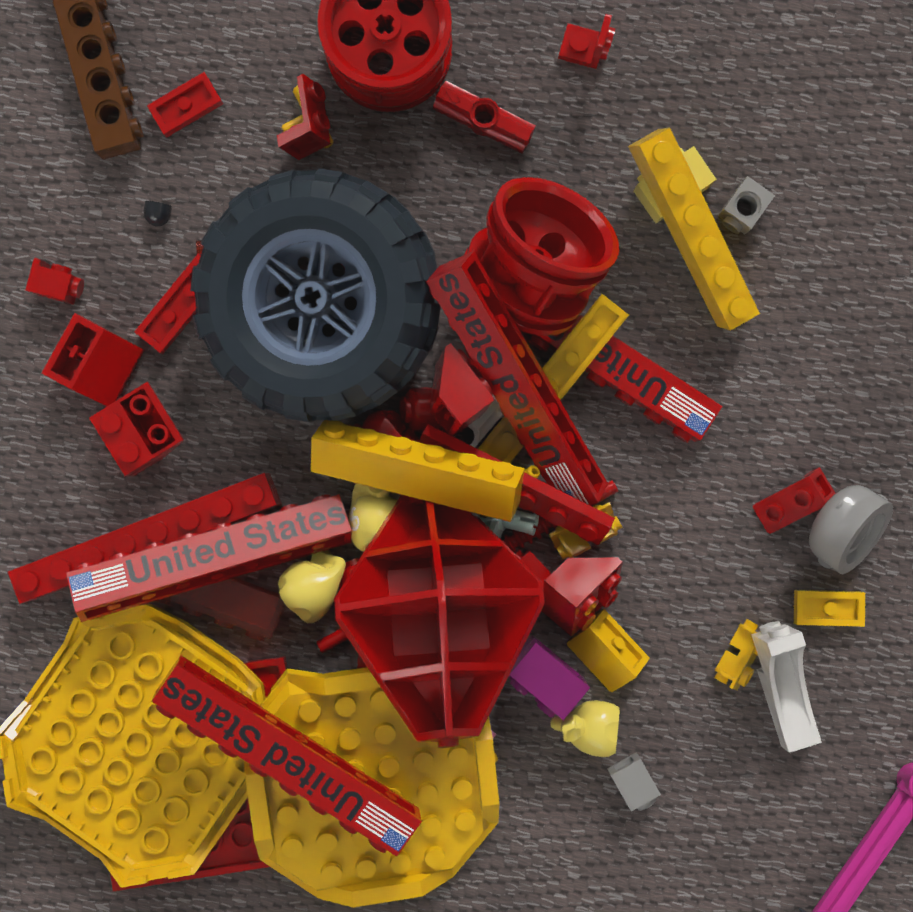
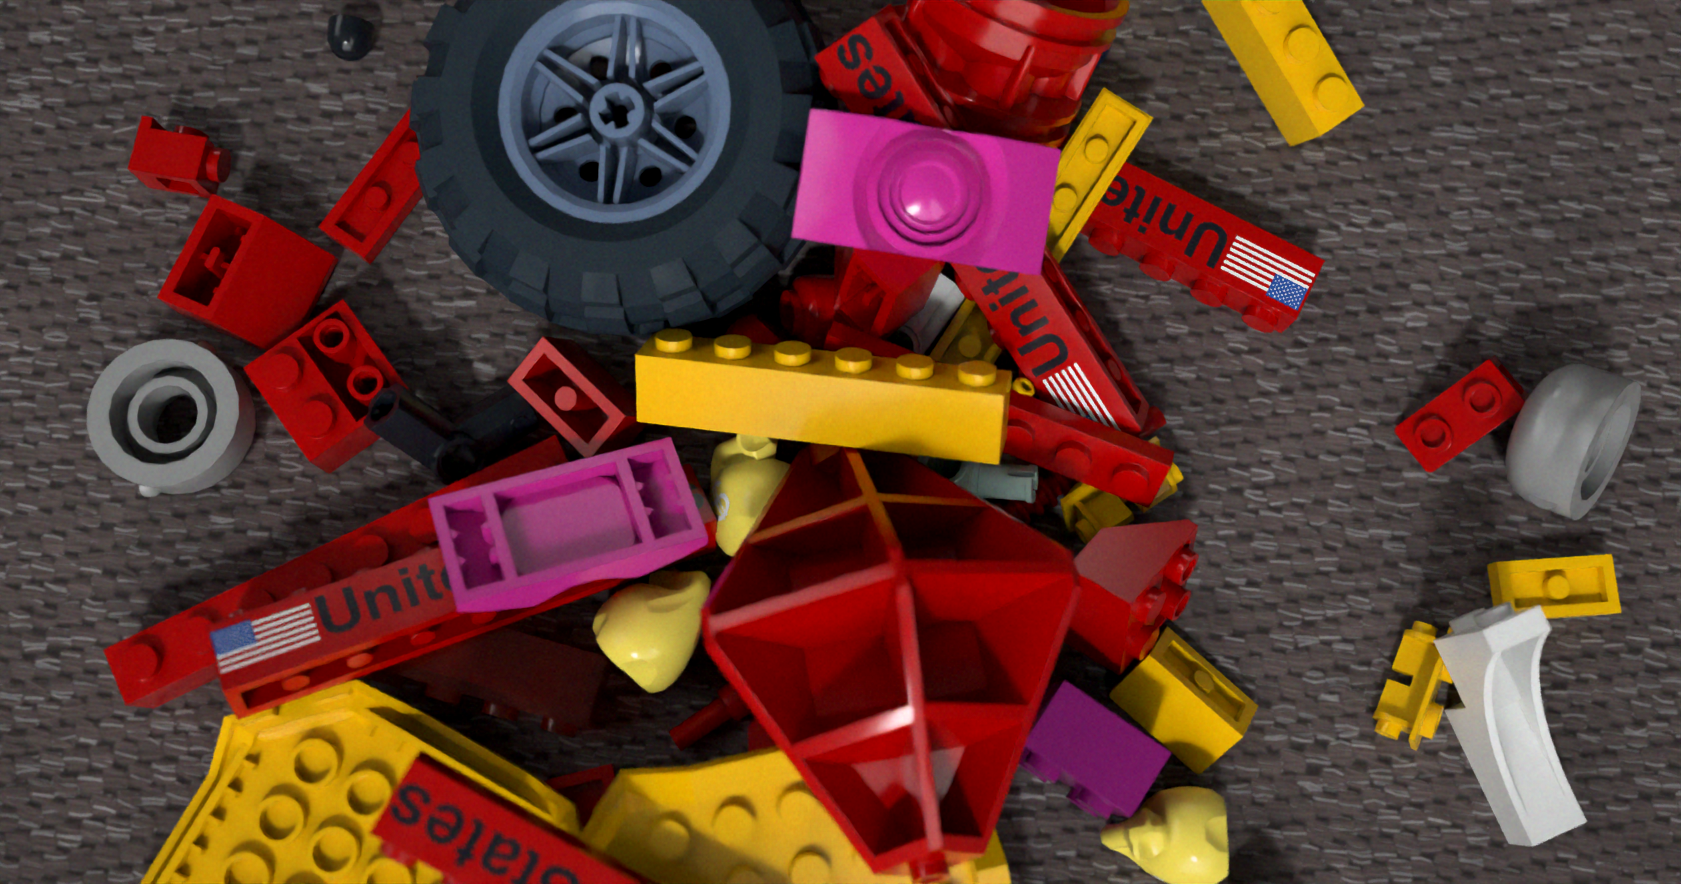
camera: 20 degrees left, 10 degrees down
none -> light grey piece [87,339,256,497]
none -> black piece [363,382,539,486]
none -> dark pink slope [428,437,708,612]
none -> red brick [507,336,648,458]
none -> dark pink slope [791,109,1061,276]

